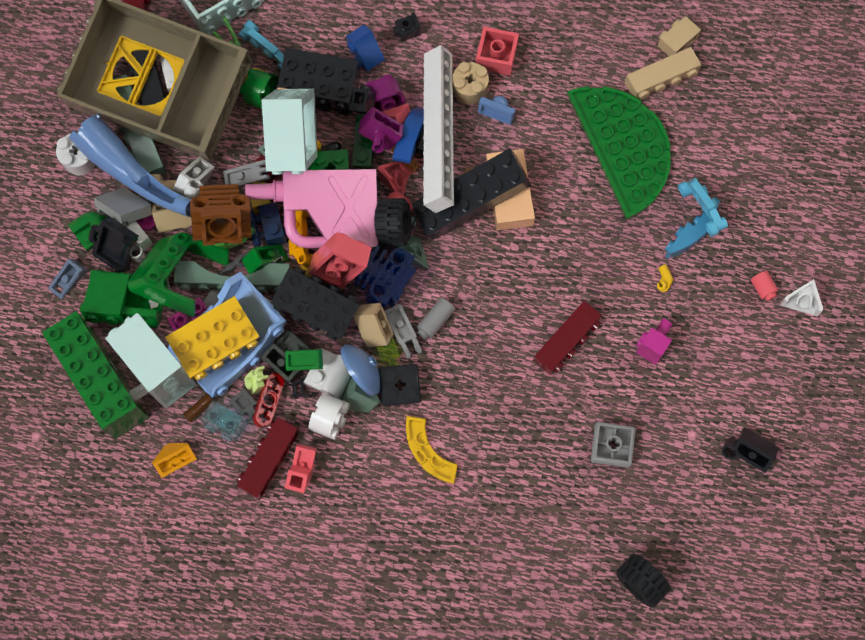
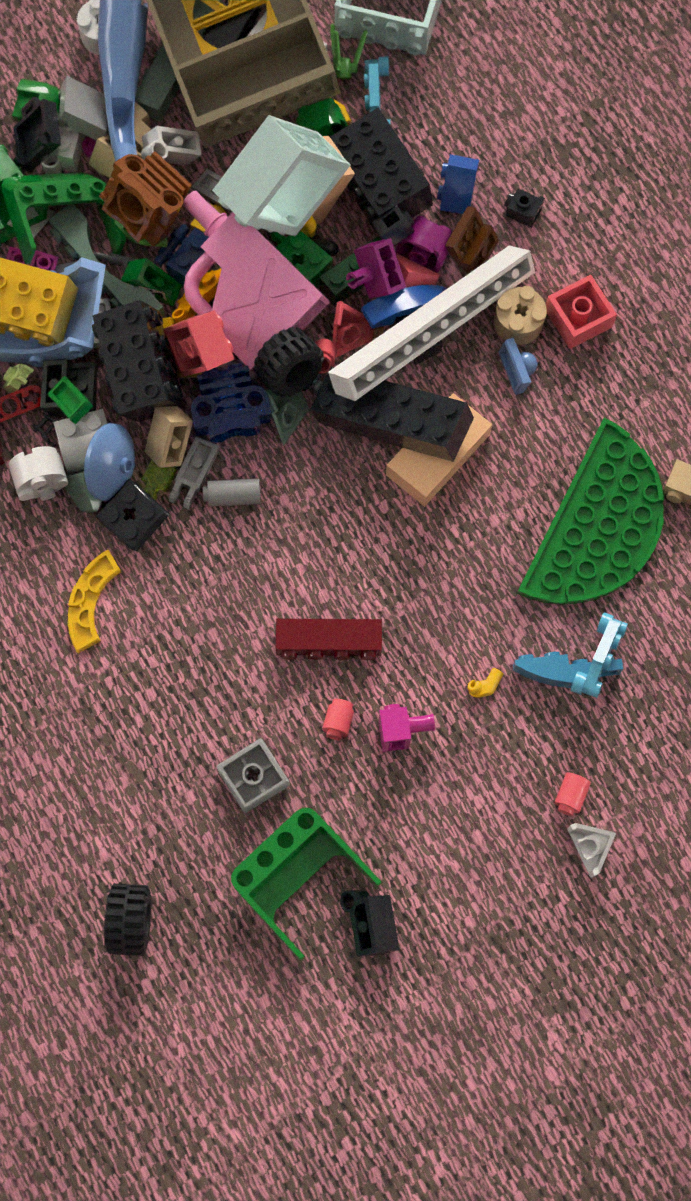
camera: 45 degrees right, 0 degrees up
none -> green windscreen [231,808,382,962]
none -> coral brick [322,699,354,740]
none -> reddish brown slope [445,206,499,274]

